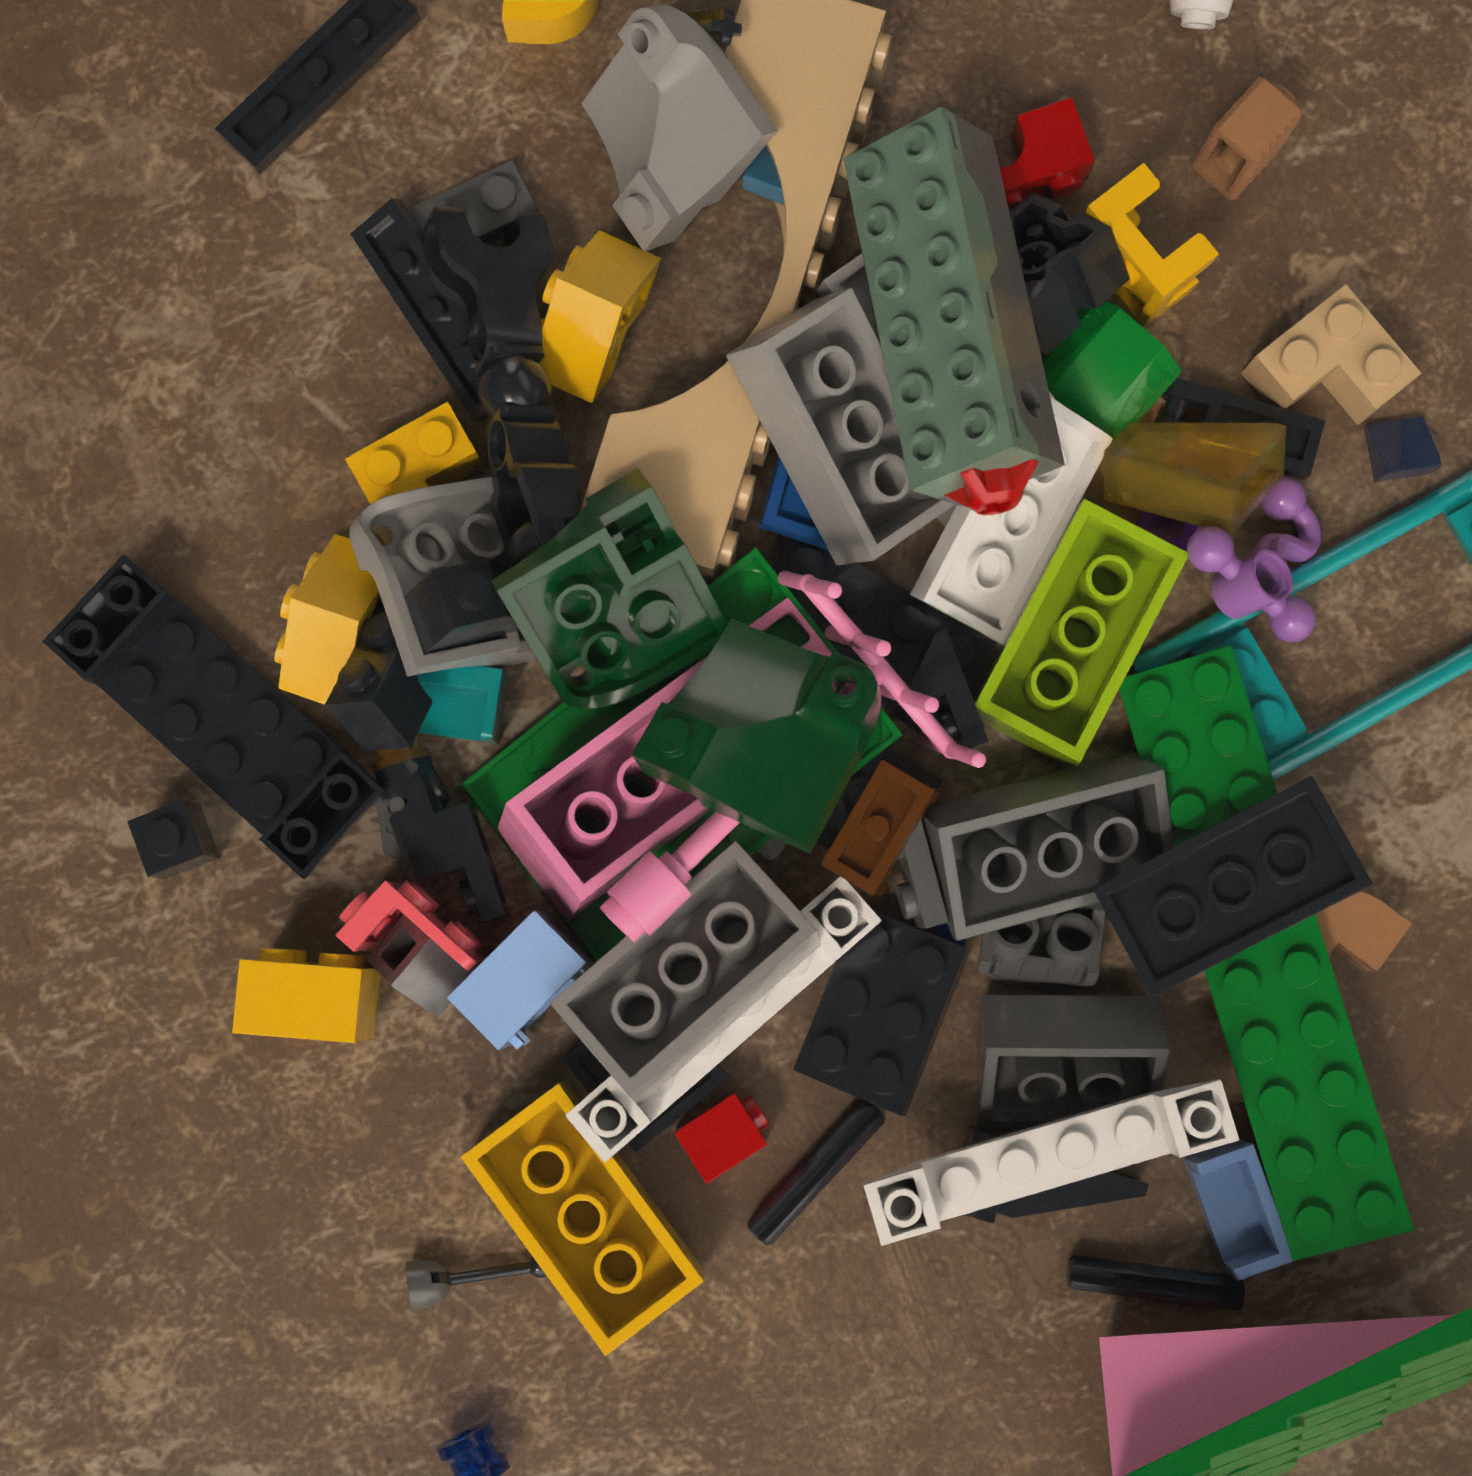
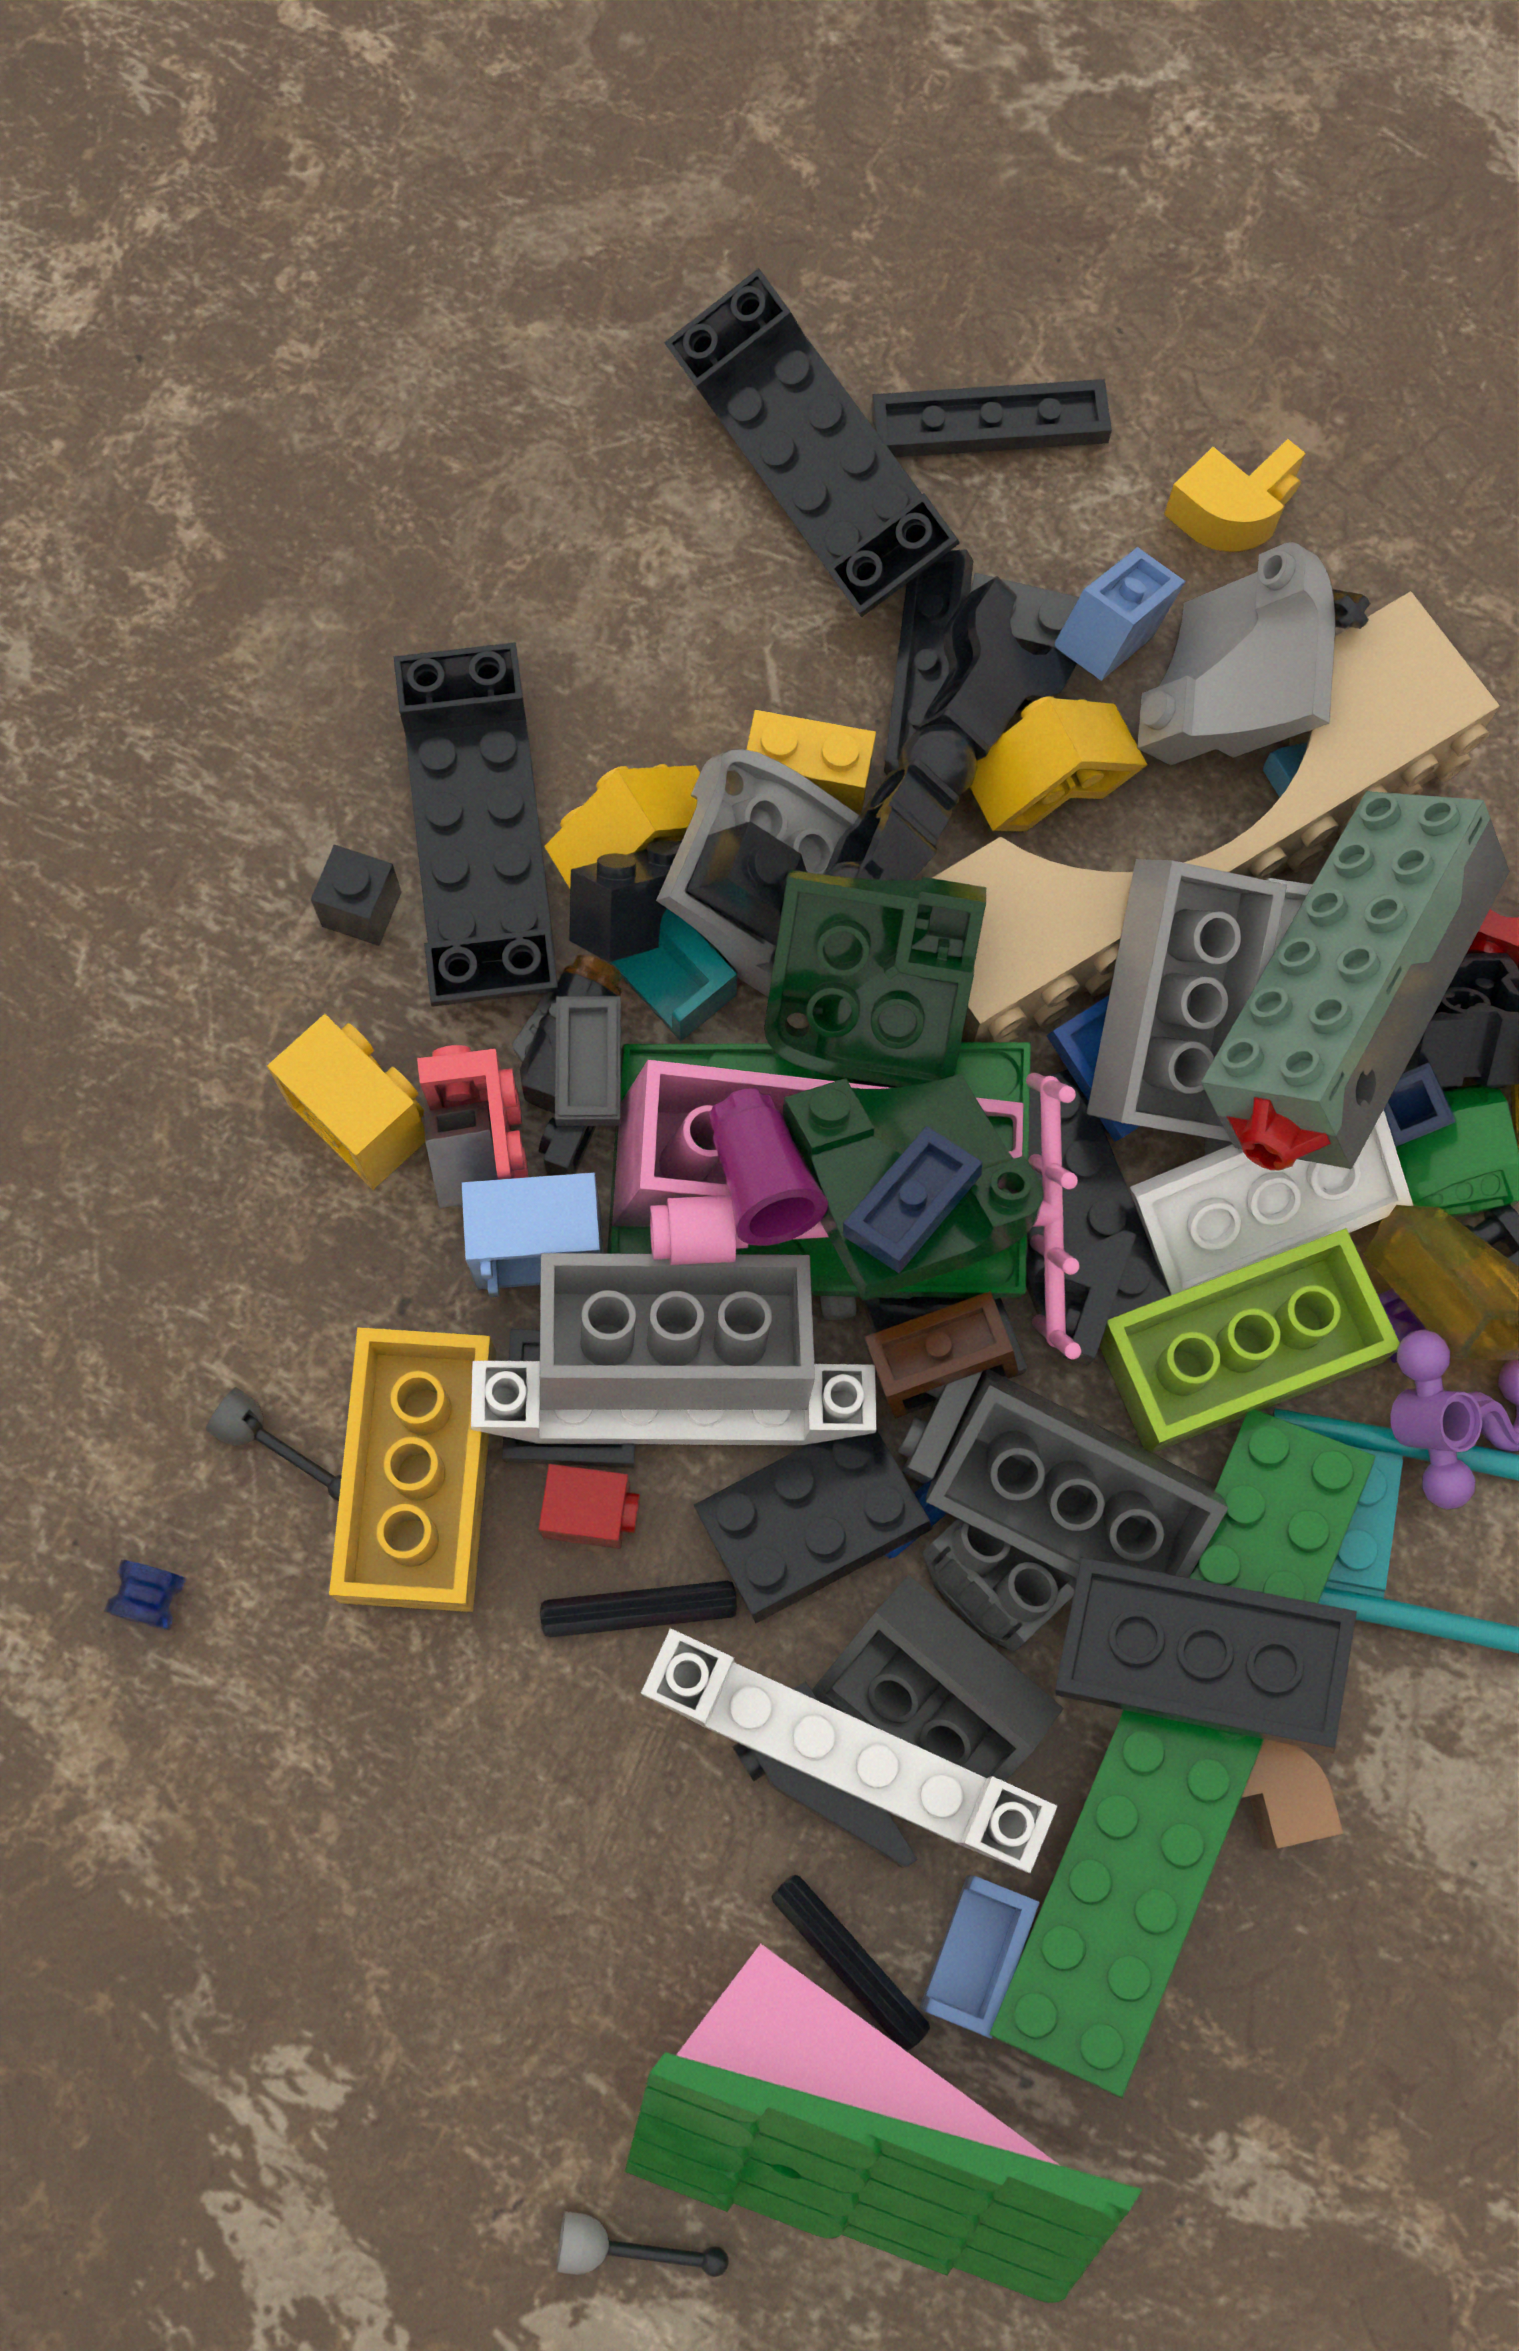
camera: 35 degrees right, 10 degrees down
none -> dark grey tile [555,996,621,1126]
none -> black slope [664,268,960,618]
none -> magenta plant [709,1088,828,1246]
none -> dark blue plate [843,1126,983,1273]
none -> medium blue panel [1055,547,1186,681]
none -> dark blue slope [1384,1062,1456,1147]

